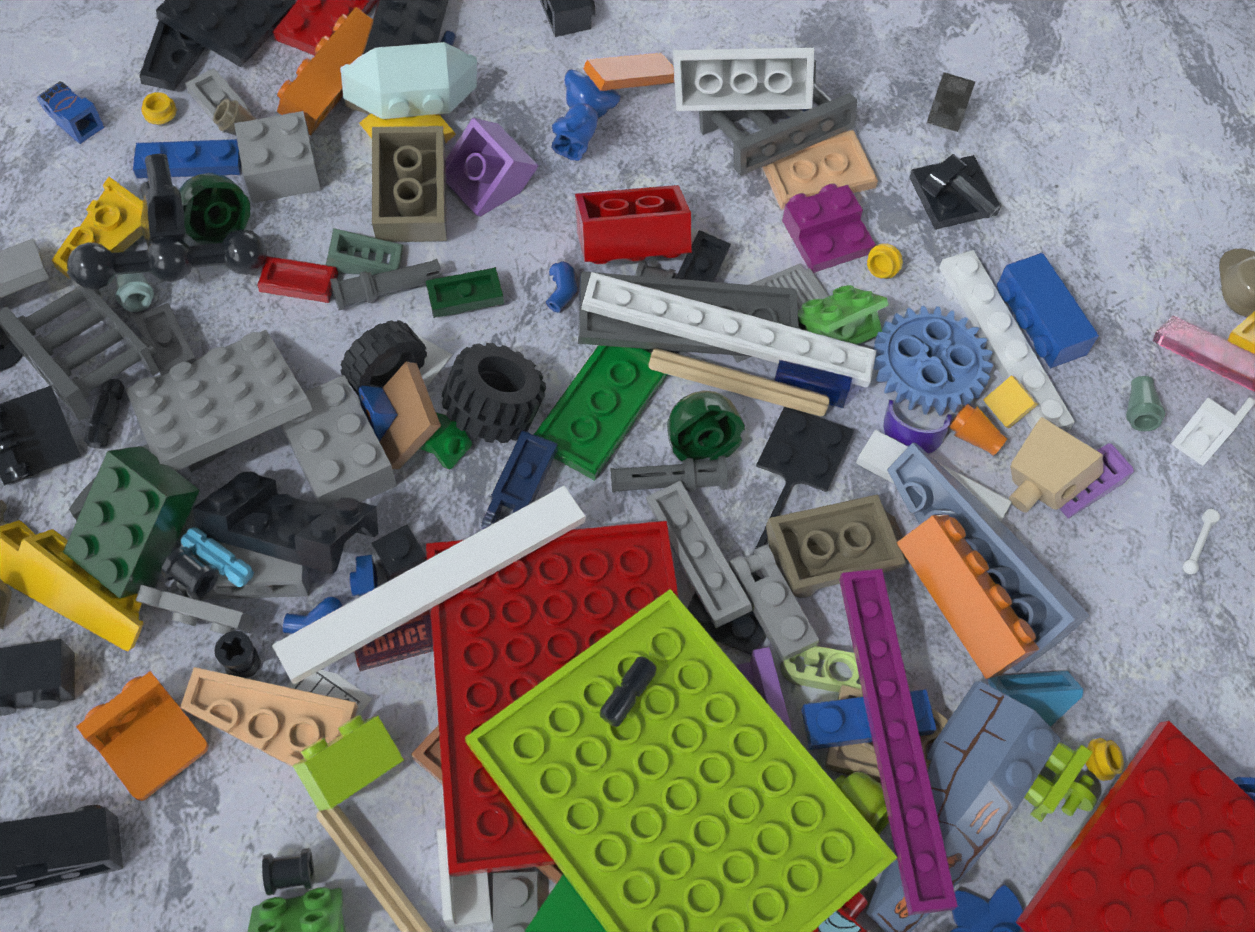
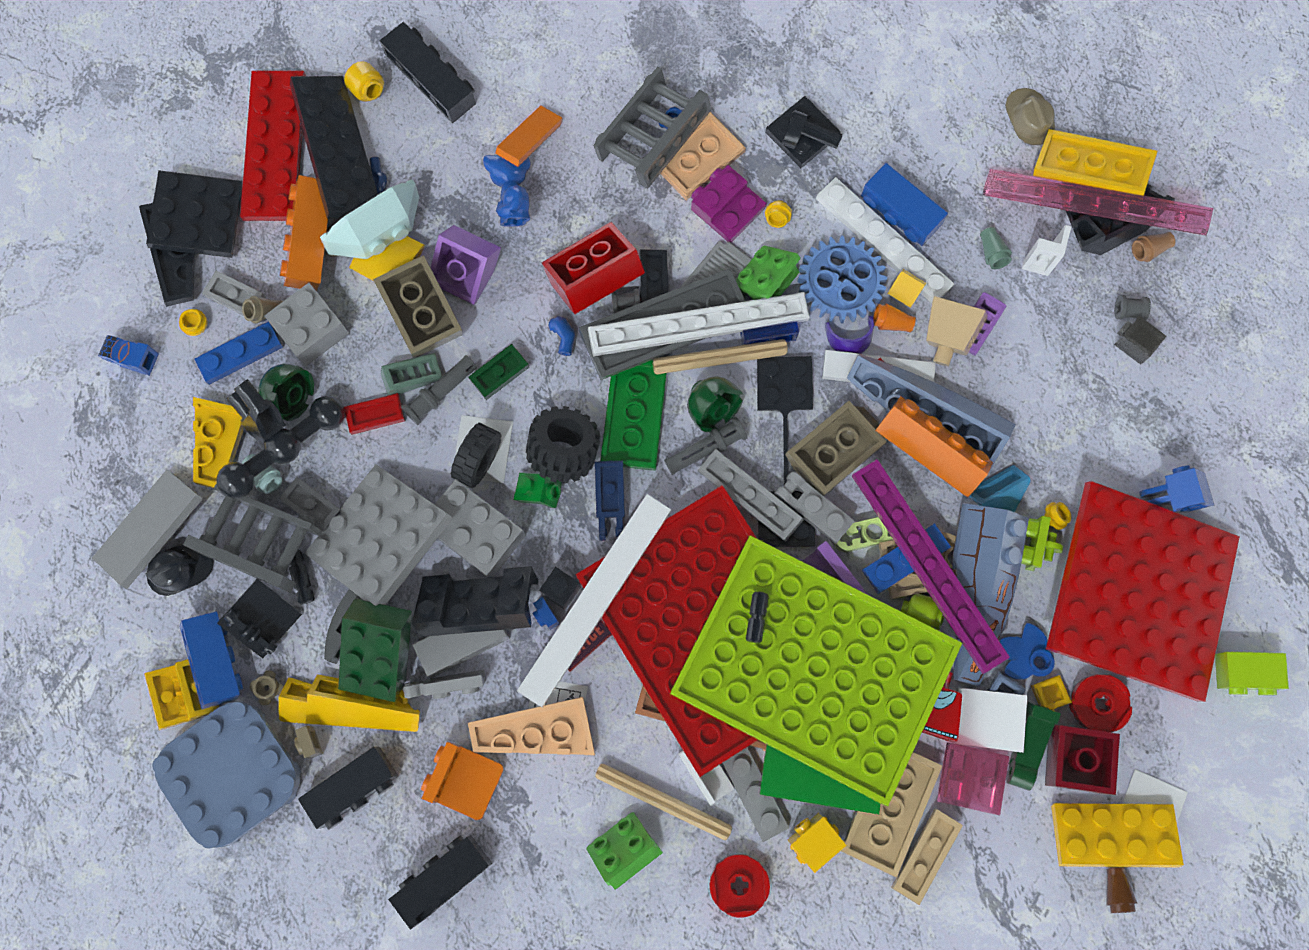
camera: 20 degrees left, 15 degrees up
black bush [161,546,219,600] -> none
medium azure axle [181,527,254,587] -> none
black bush [214,631,261,678] -> none
black bush [262,848,315,896] -> none
blue arm [283,597,342,634] -> none
lime brick [293,715,404,811] -> none
blue slope [359,386,397,442] -> none
medium nougat tile [380,362,441,469] -> none
white slope [673,48,814,111] -> none
clear smoke brick [926,72,976,132] -> none
white hinge [1183,509,1220,575] -> none

